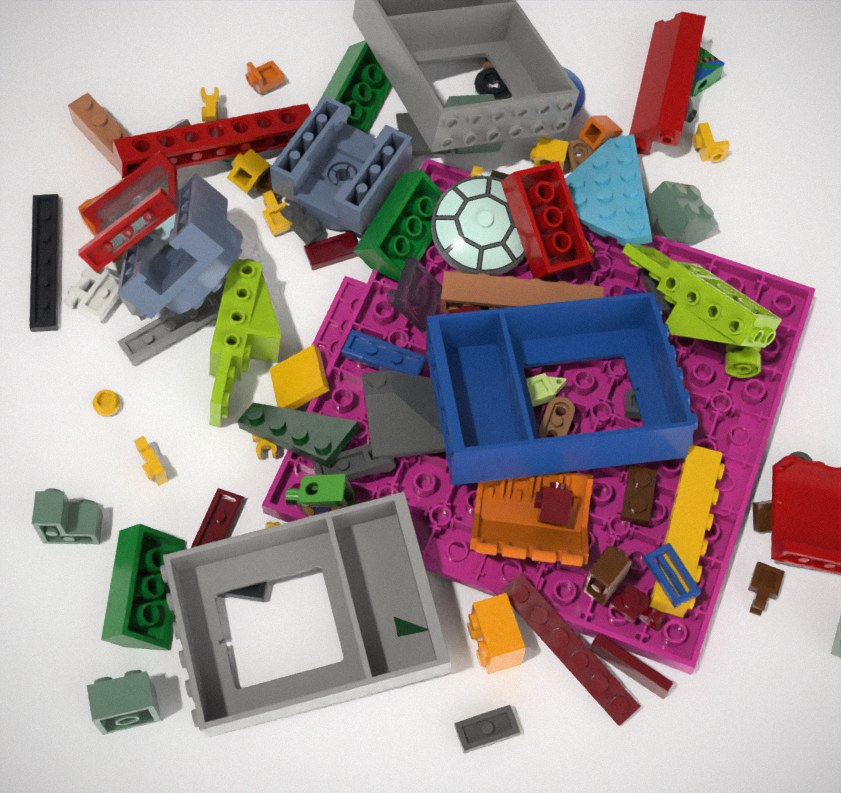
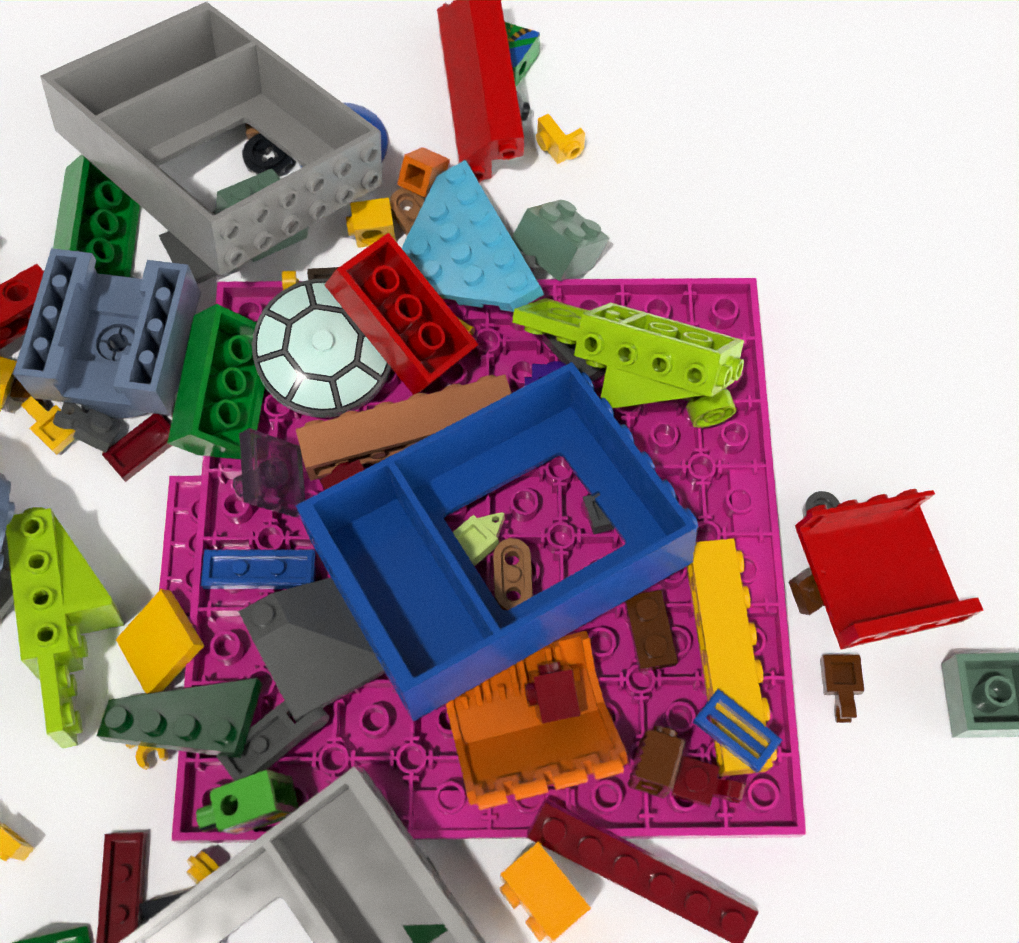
camera: 20 degrees left, 5 degrees up
dark red tile [590,634,673,699] -> none

